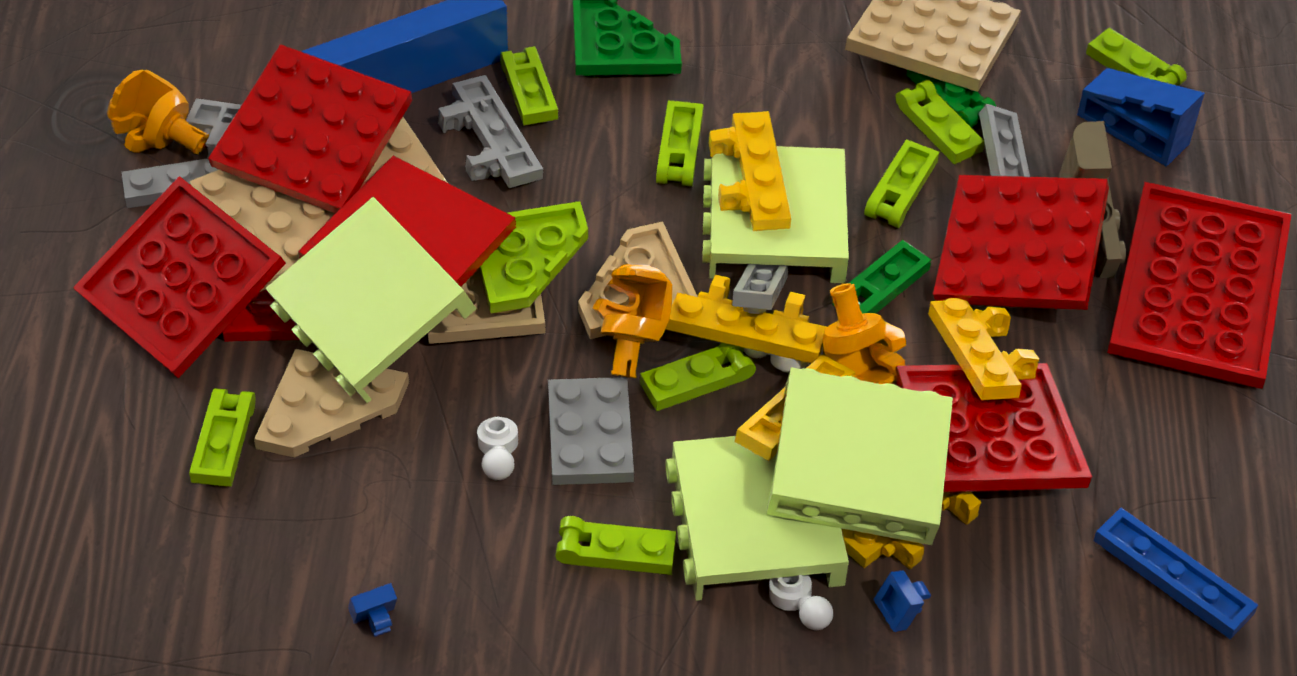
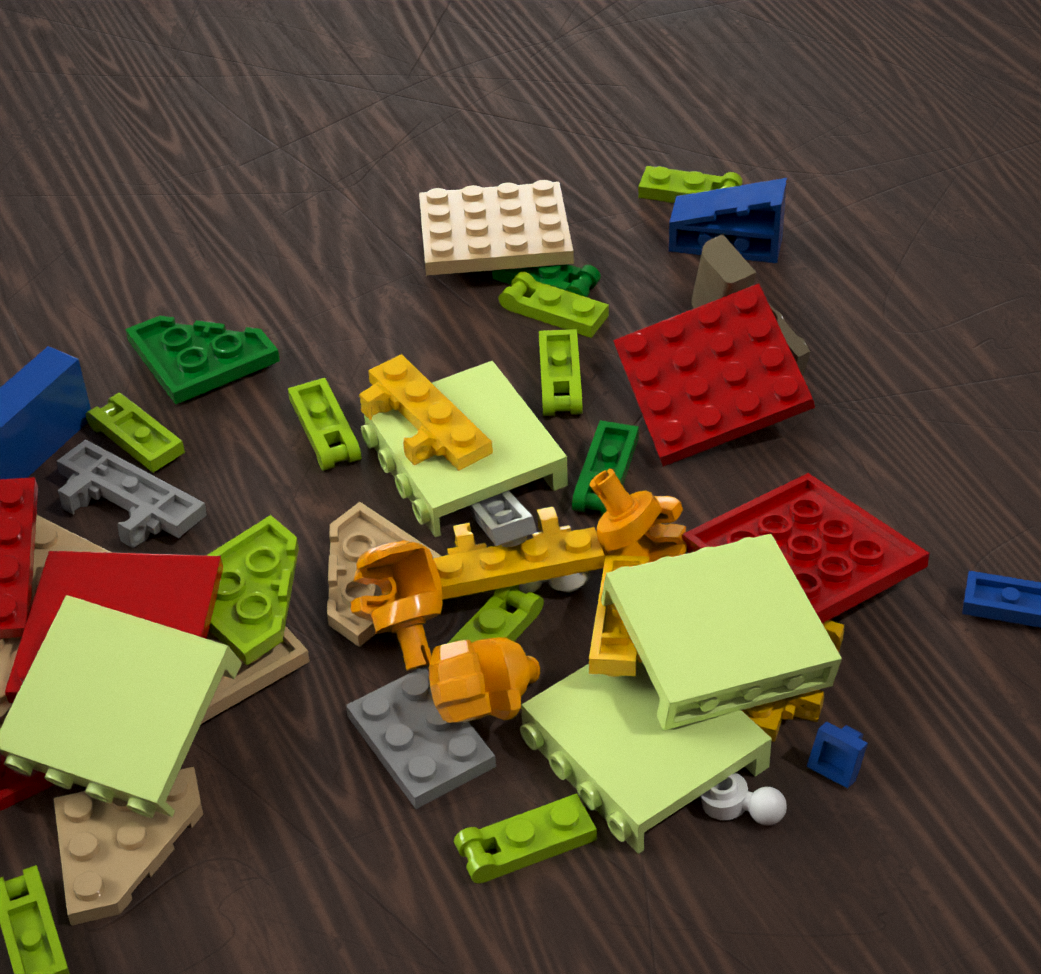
camera: 25 degrees left, 5 degrees down
white plate [477,417,518,480] -> none
yellow hinge [928,298,1039,400] -> none
light grey plate [979,104,1030,177] -> none
red plate [1107,182,1292,389] -> none
none -> light orange piece [429,637,540,723]

